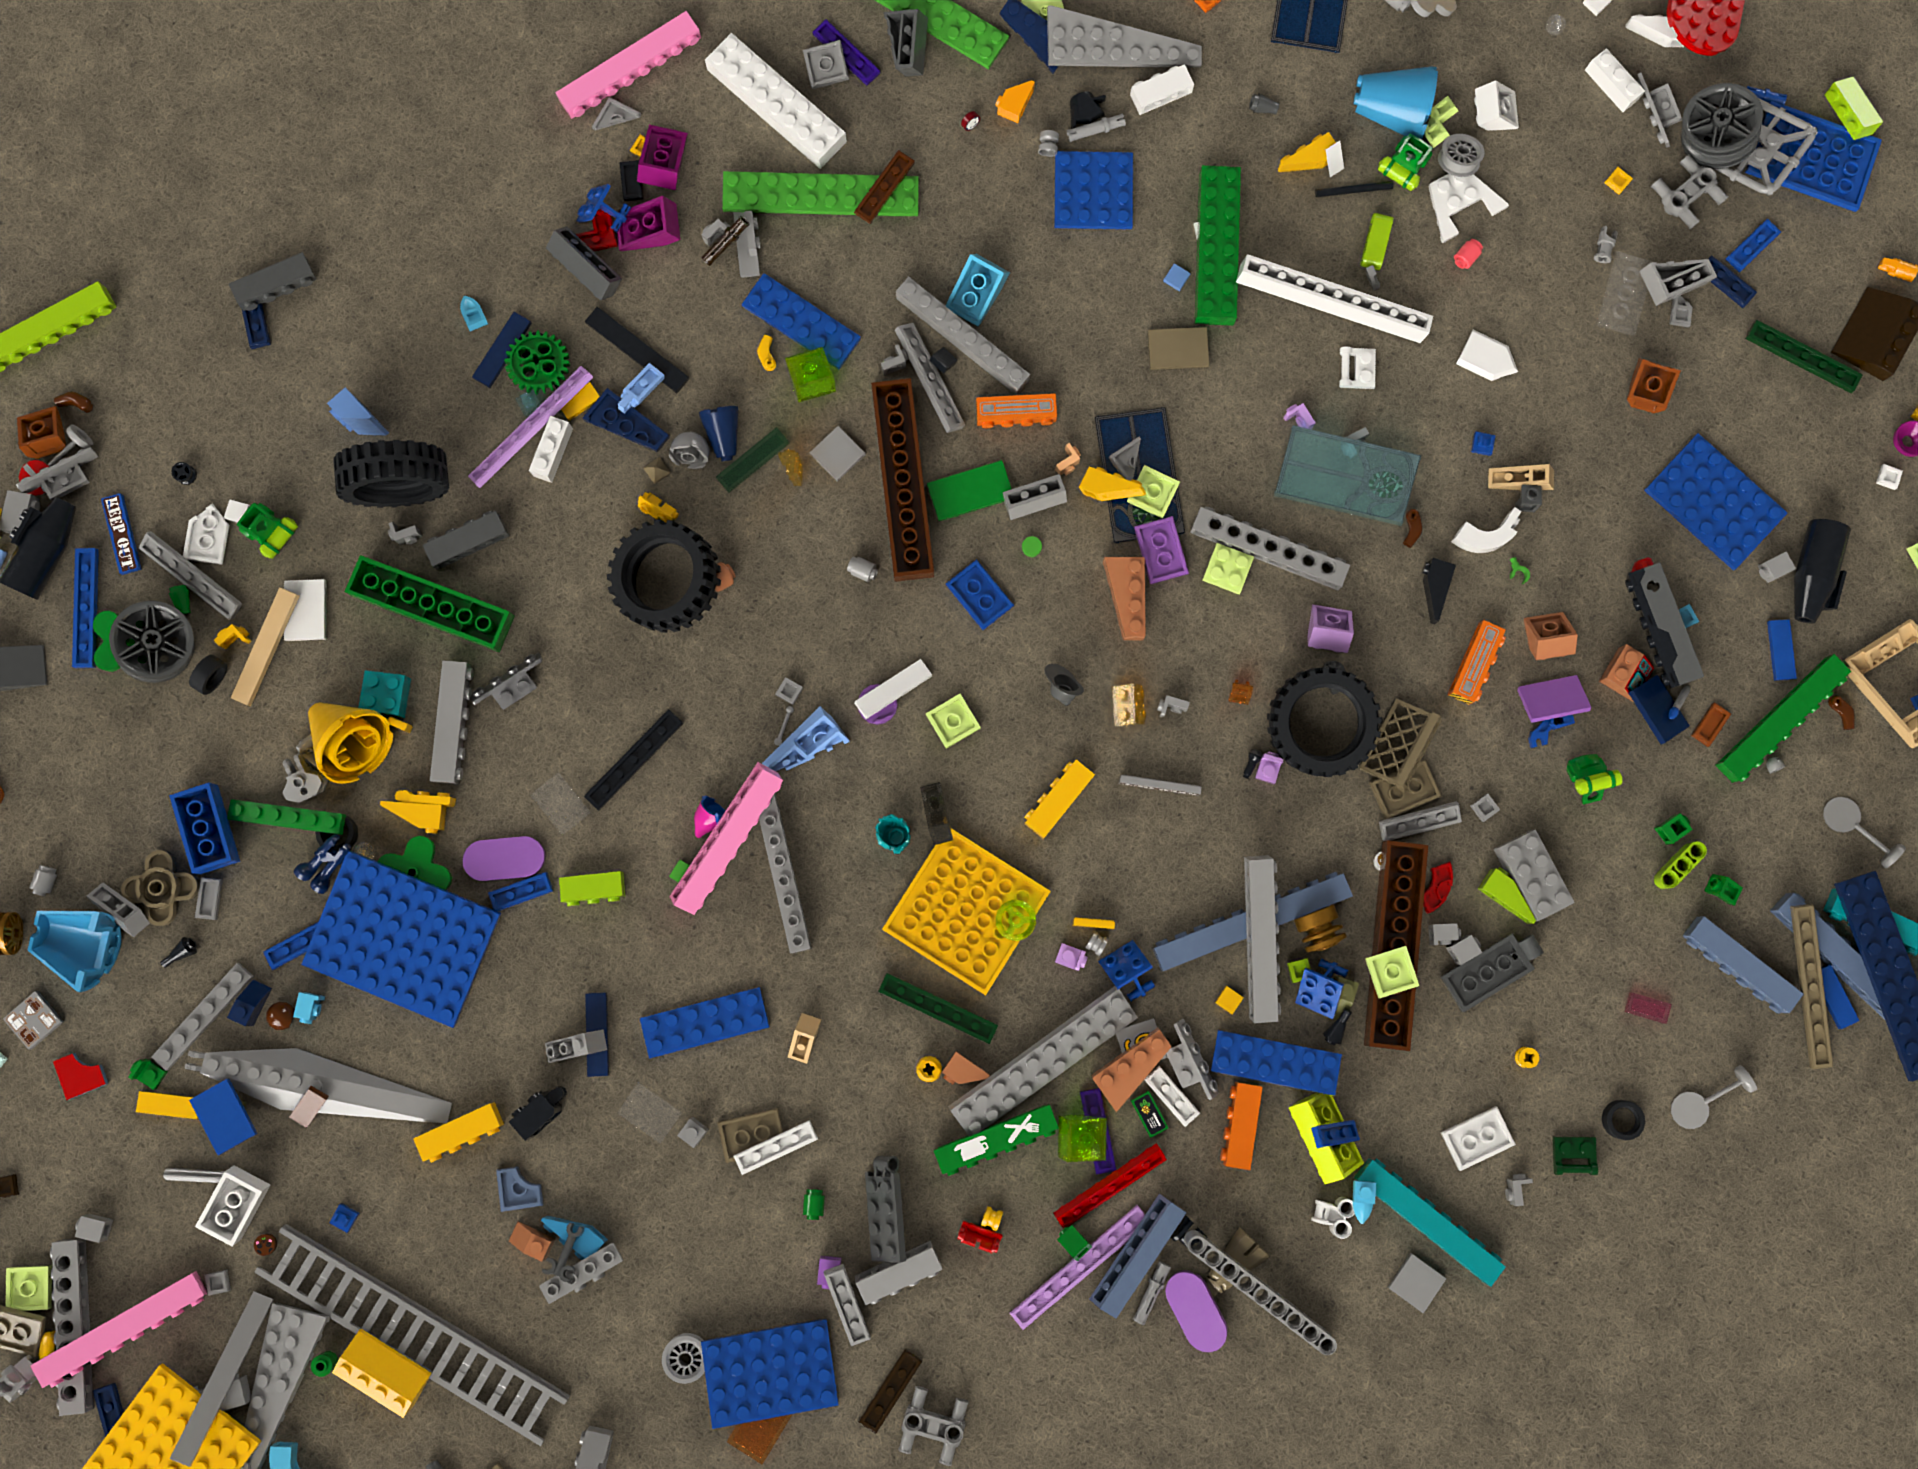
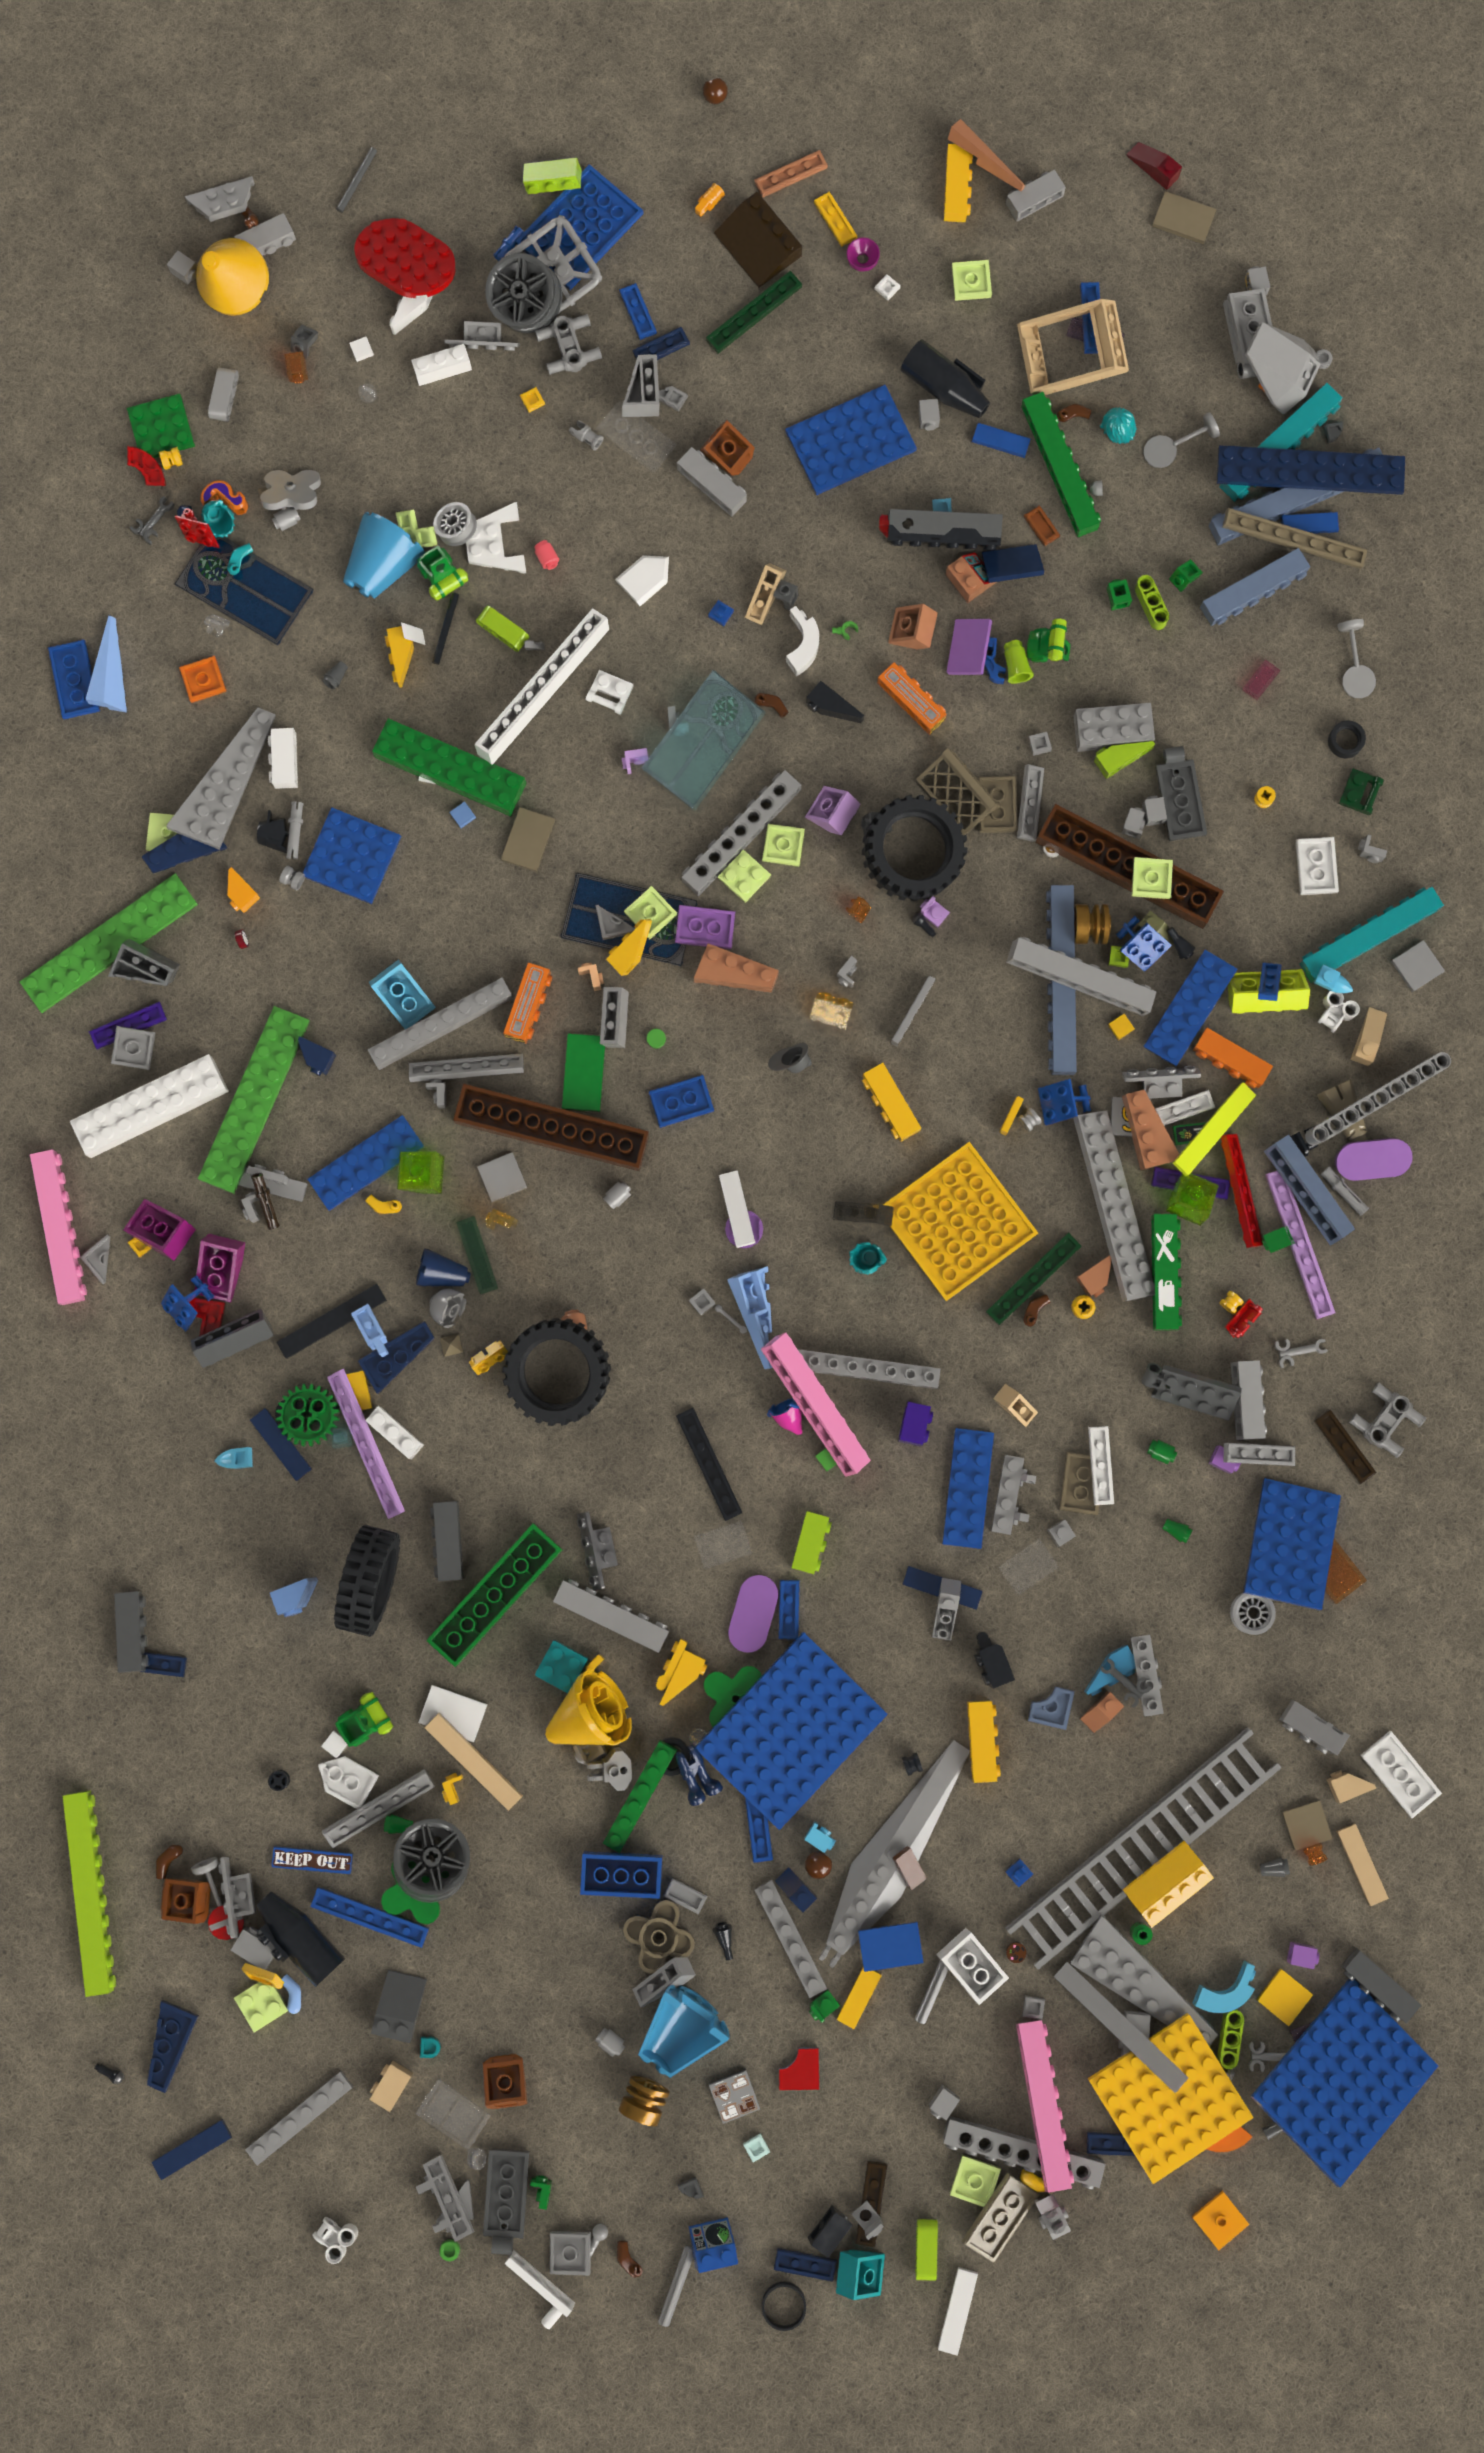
camera: 65 degrees left, 0 degrees up
black tyre [189,655,228,695] -> none
light grey bracket [388,522,422,545] -> none
black tile [619,160,643,202] -> none
reddish brown tile [854,150,915,224] -> none
yellowish green plate [926,694,981,749] -> none
black tile [929,347,957,373] -> none
clear neon green piece [995,900,1036,941] -> none
lavender bracket [1055,943,1088,971] -> none
red tile [1423,861,1453,914] -> none
white slope [1474,81,1519,131] -> none
light grey piece [1668,685,1690,719] -> none
none -> dark blue slope [298,1036,337,1076]
none -> light grey brick [677,447,747,517]
none -> yellowish green tile [762,824,805,866]
none -> dark purple brick [898,1402,934,1446]
none -> black wheel [902,1752,923,1776]
none -> light grey hinge [991,1455,1036,1535]
none -> lime plant [1004,640,1034,684]
none -> reddish brown arm [1023,1294,1051,1327]
none -> teal hair [1100,407,1137,444]
none -> green cone [1162,1519,1193,1543]
none -> neon yellow tile [1173,1082,1256,1176]
none -> light grey bar [1274,1339,1328,1368]
none -> tan slope [1350,1007,1387,1066]

